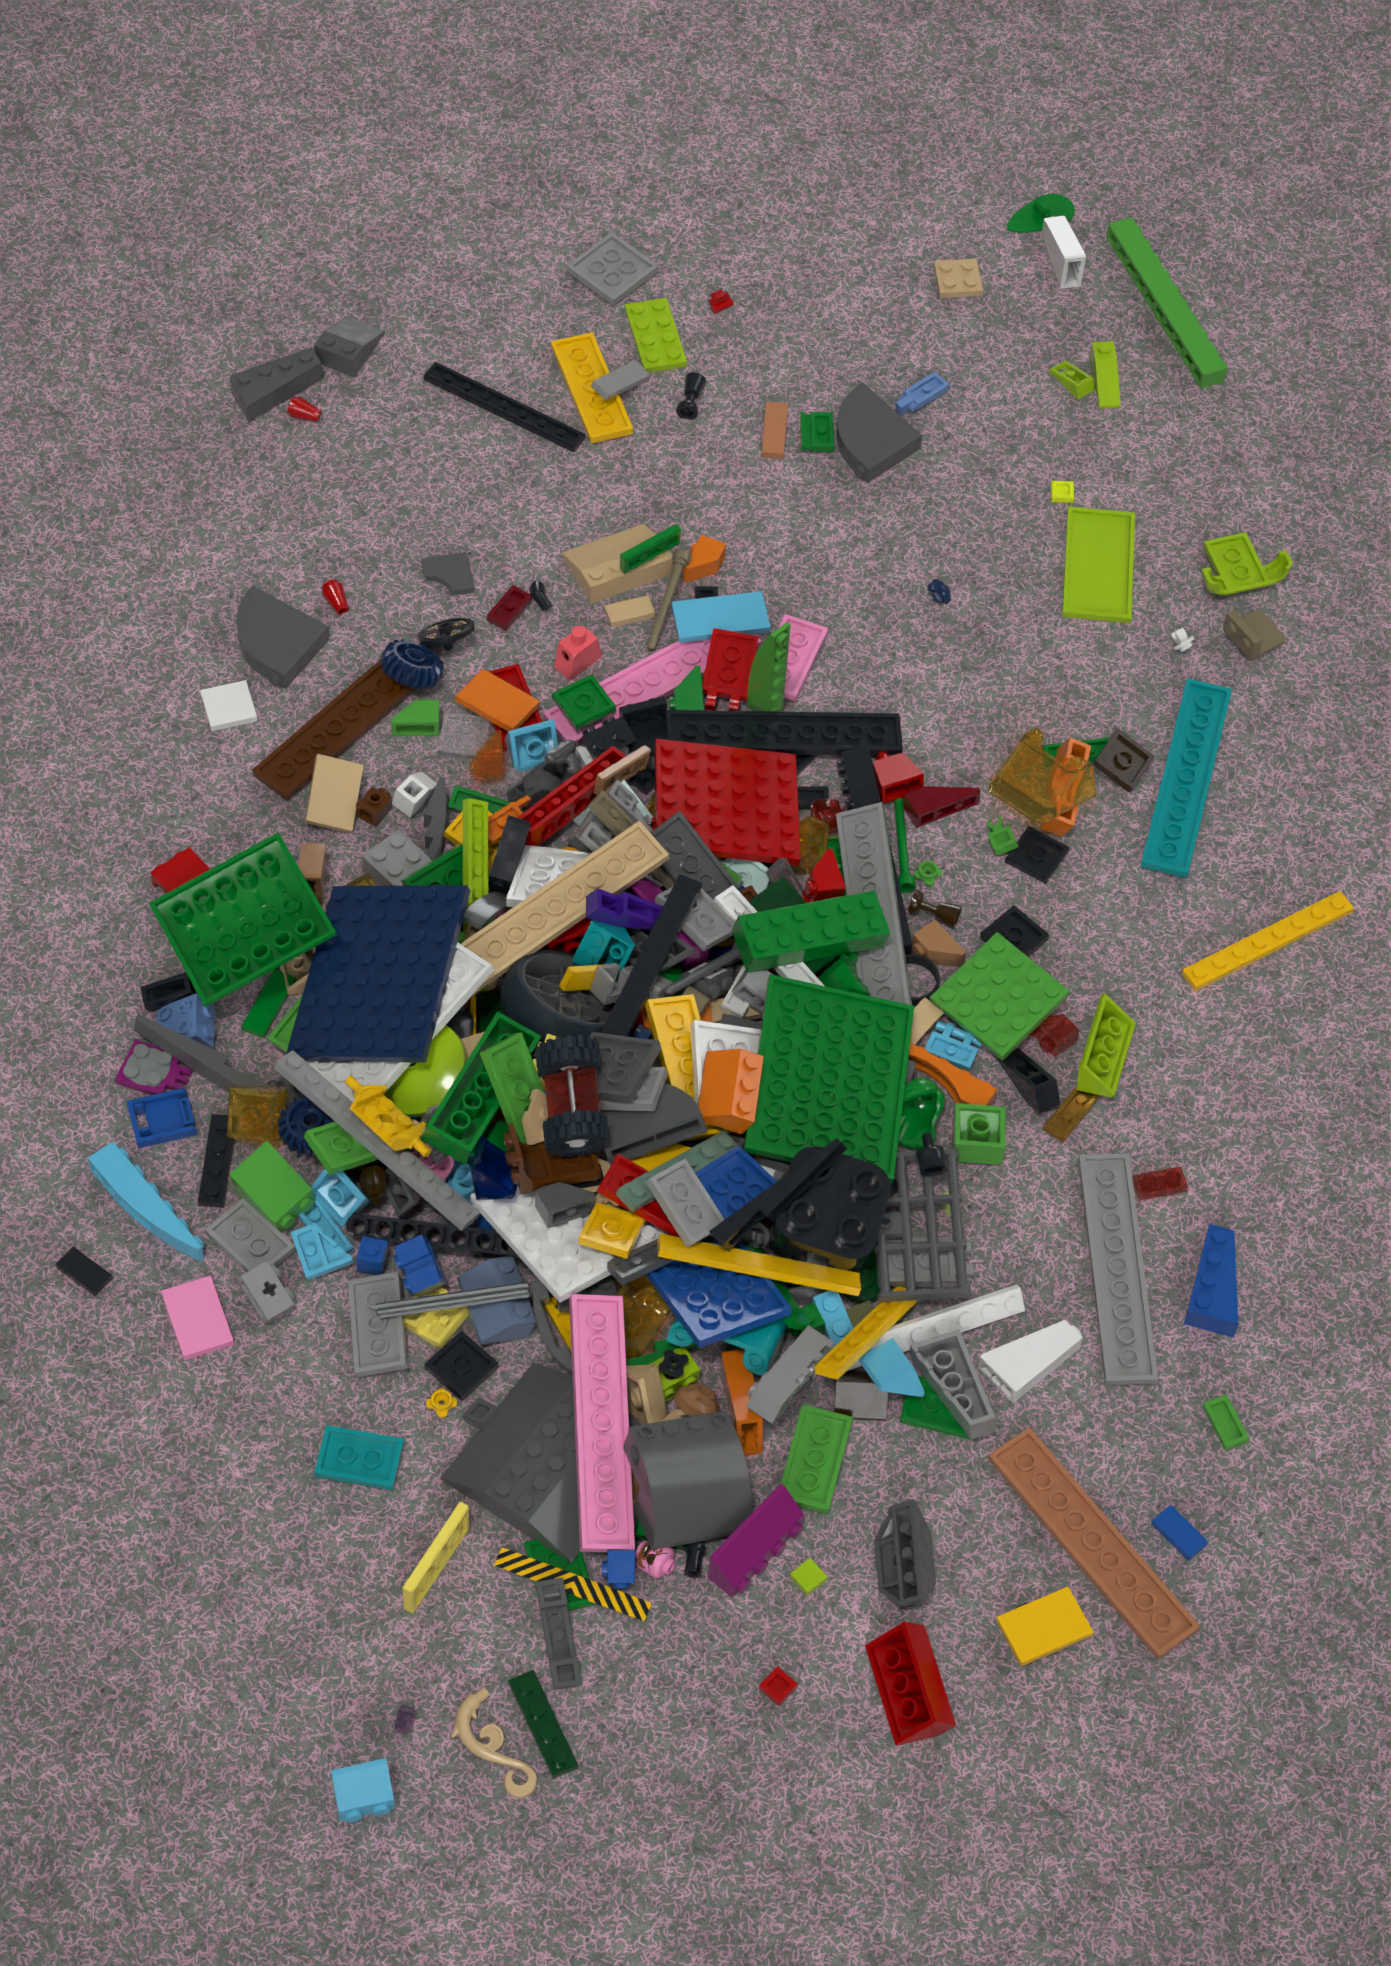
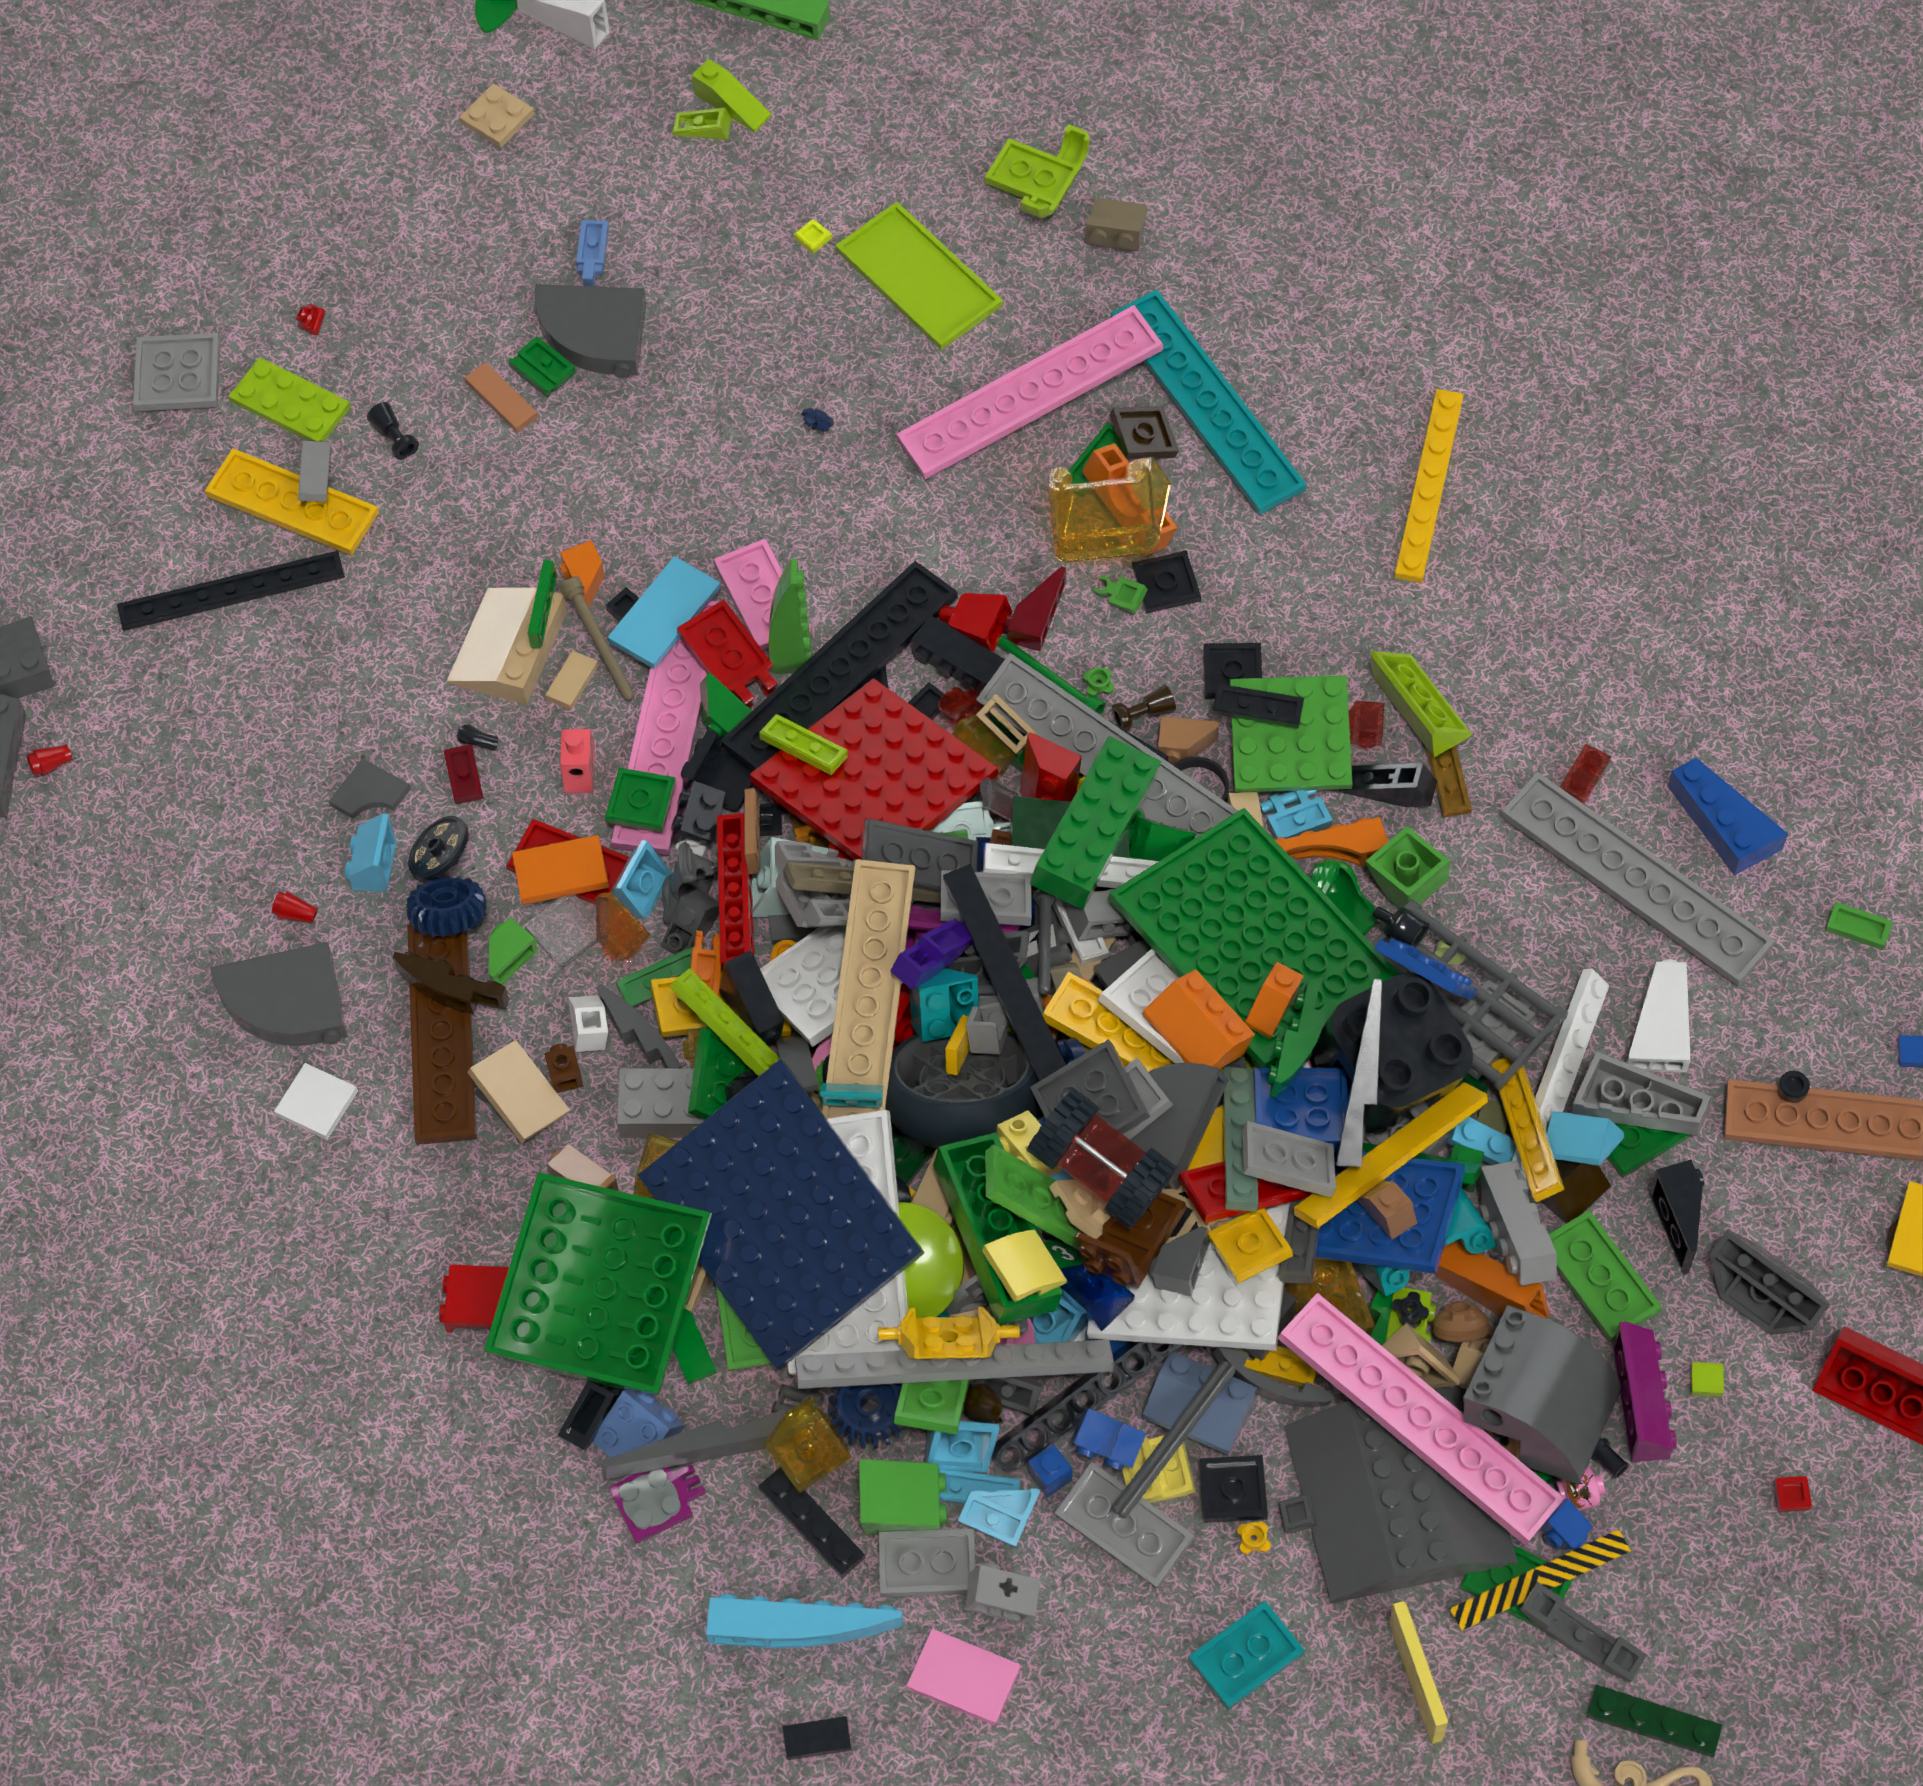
camera: 40 degrees left, 5 degrees up
blue container [126,1088,197,1149] -> none
white plate [1170,628,1195,652] -> none
none -> medium azure slope [345,814,397,893]
none -> dark brown slope [393,952,509,1015]
none -> lime tile [759,714,848,775]
none -> teal slope [820,1083,883,1108]
none -> bright pink plate [896,305,1163,480]
none -> tan tile [976,694,1039,755]
none -> light yellow slope [982,1230,1067,1302]
none -> black tile [1213,684,1304,728]
none -> orange slope [1245,962,1304,1039]
none -> green slope [1267,981,1327,1097]
none -> medium nougat slope [1357,1181,1417,1240]
none -> blue plate [1374,938,1478,1000]
none -> black slope [1649,1159,1704,1275]
none -> black tile [1778,1071,1810,1103]

